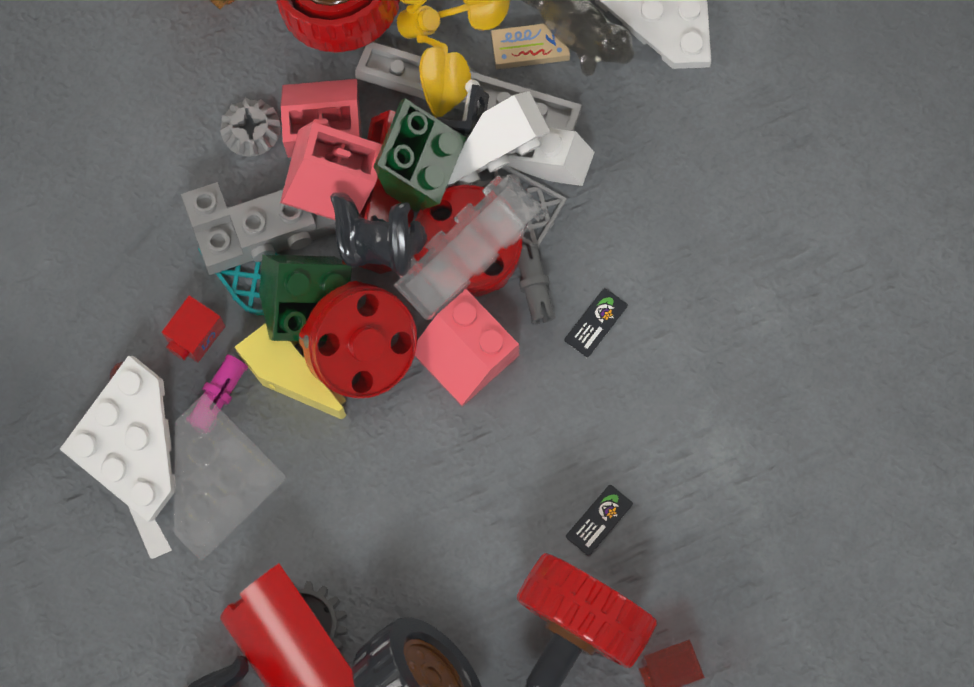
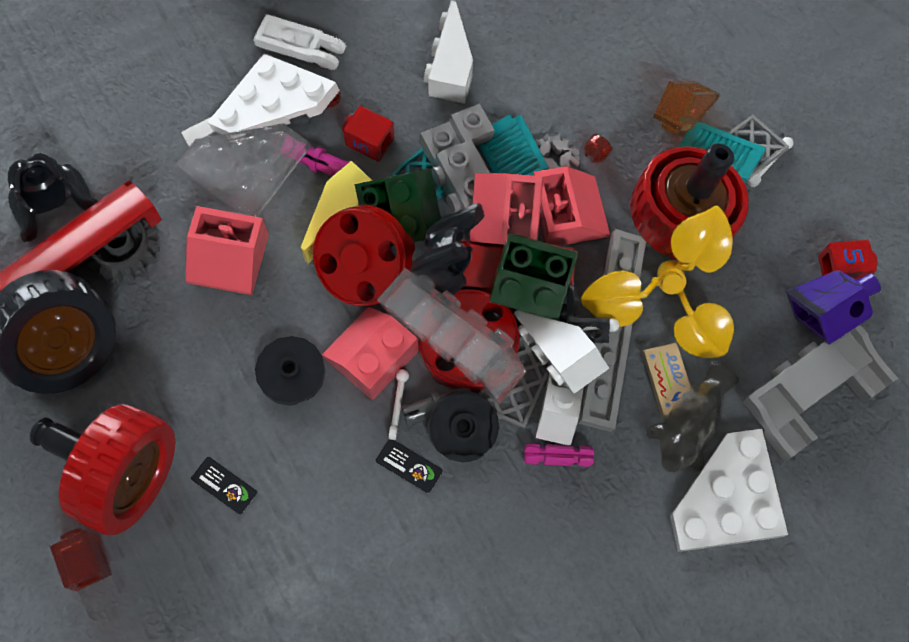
camera: 80 degrees right, 5 degrees down
none -> coral slope [185,206,269,295]
none -> white hinge [253,14,346,70]
none -> black plate [255,336,326,406]
none -> white hinge [389,369,409,440]
none -> white slope [424,0,473,104]
none -> black plate [427,390,499,463]
none -> teal window [479,114,549,175]
none -> dark pink axle [524,443,594,467]
none -> clear red hinge [584,134,613,163]

